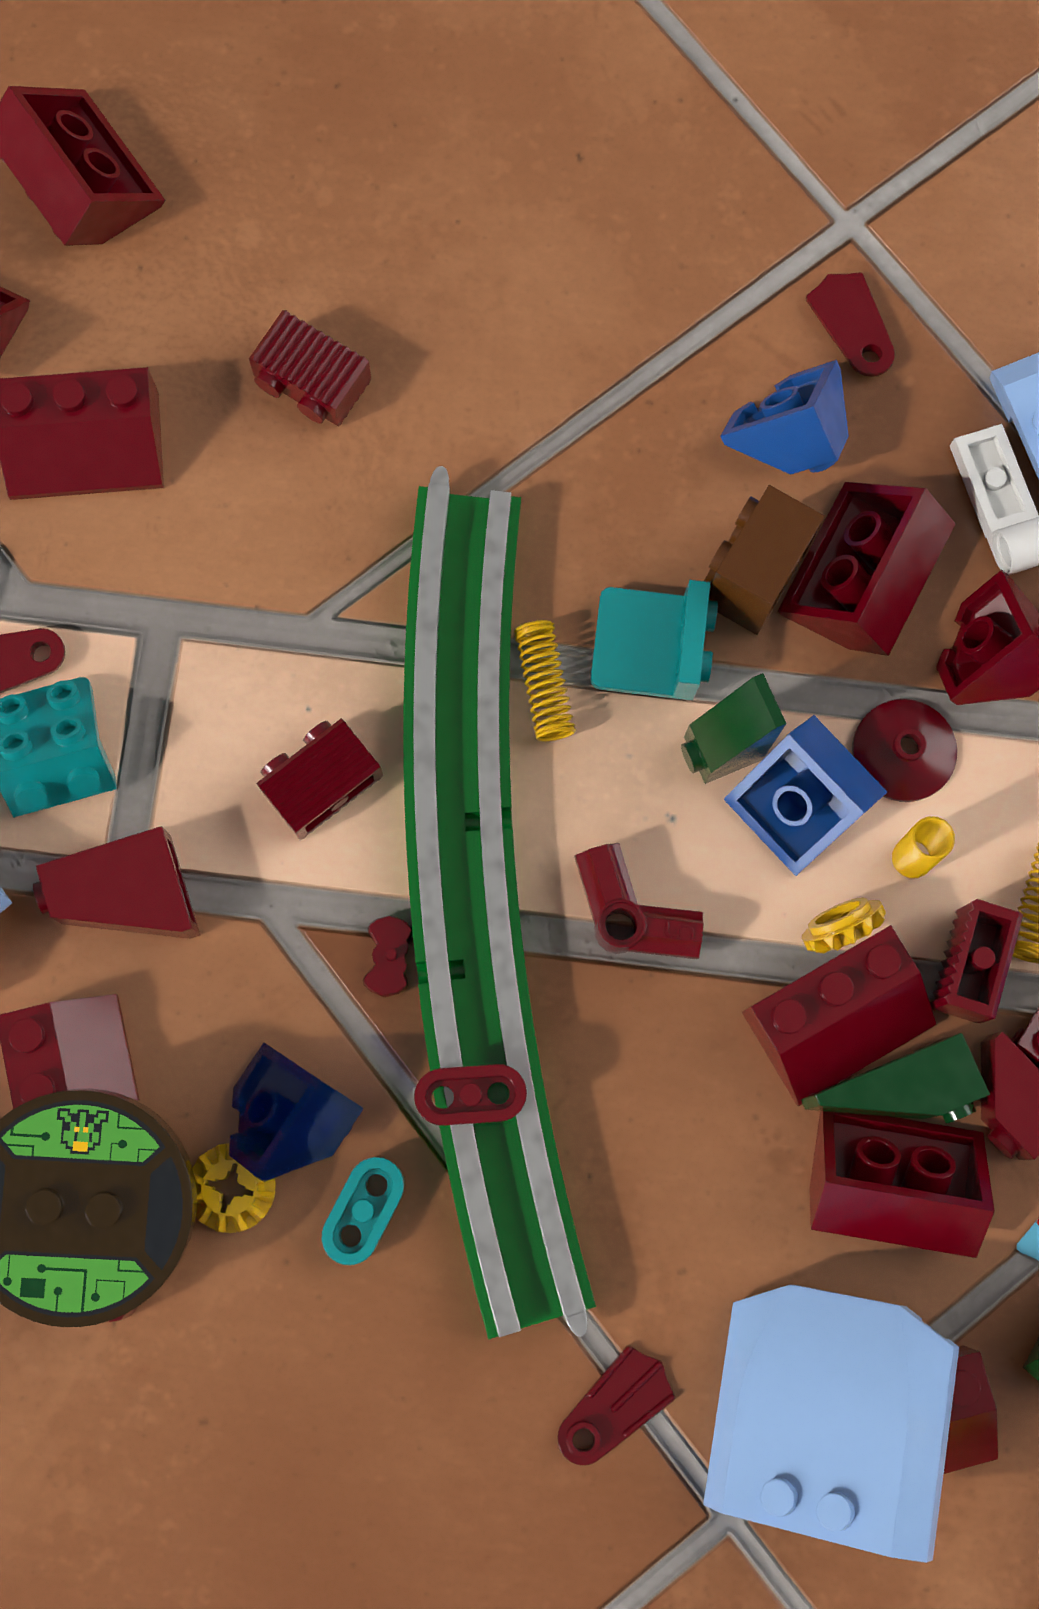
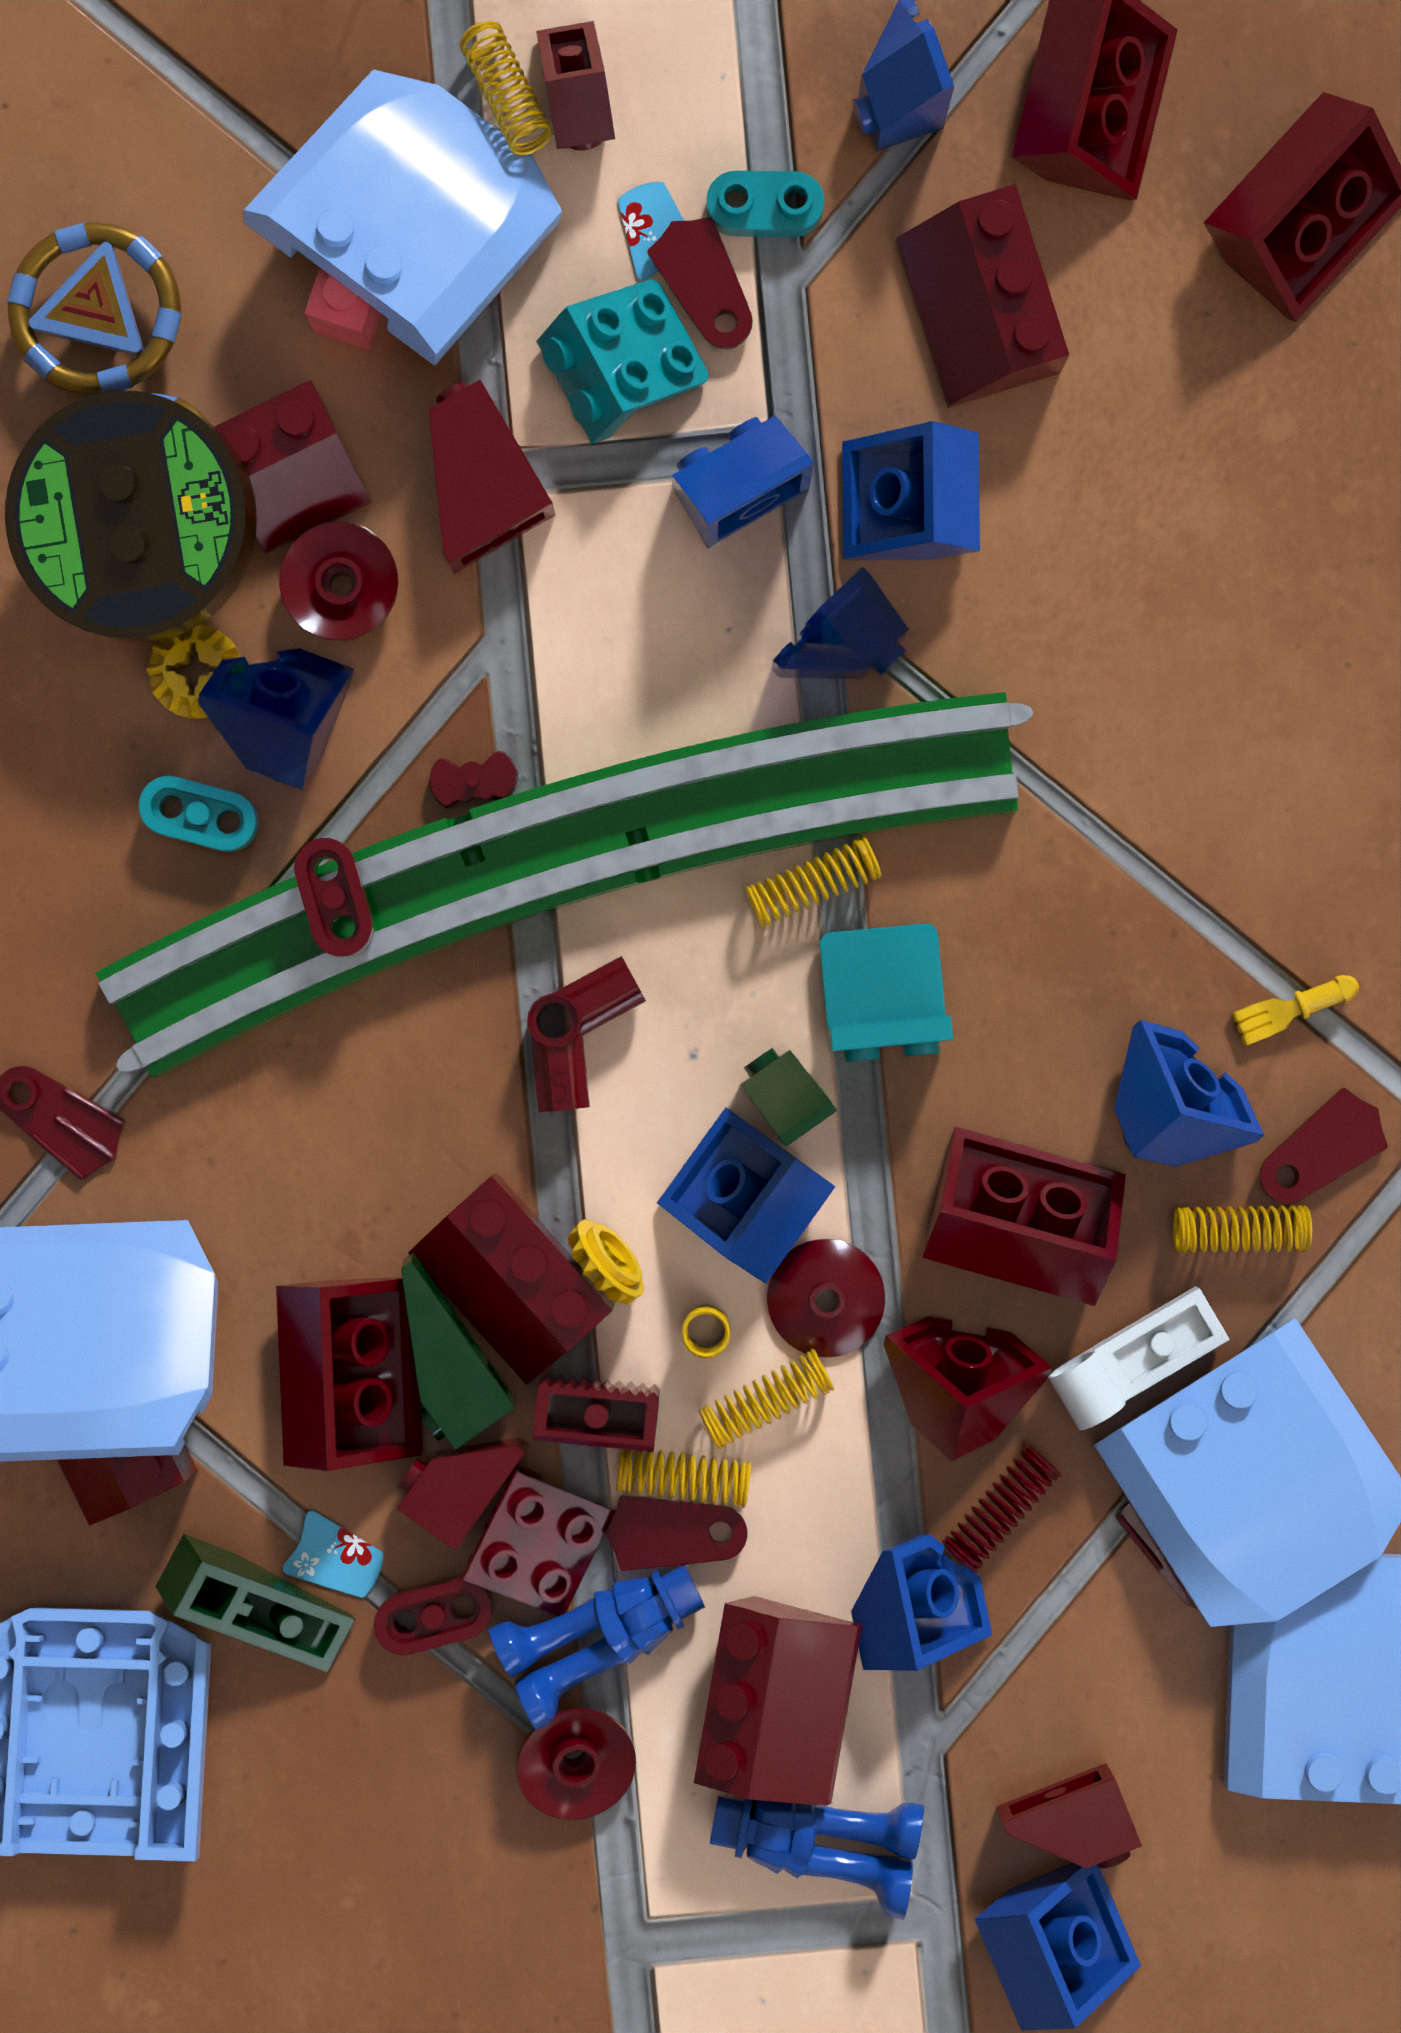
camera: 85 degrees right, 10 degrees up
dark red brick [249,310,371,427] -> none
dark red brick [256,718,383,840] -> none
reddish brown brick [704,485,825,635] -> none
none -> dark red dish [279,522,399,641]
none -> blue slope [672,415,814,548]
none -> yellow piece [699,1349,834,1450]
none -> clear blue slope [771,567,909,679]
none -> blue slope [842,421,980,560]
none -> yellow piece [1173,1205,1312,1254]
none -> yellow piece [1231,975,1359,1046]

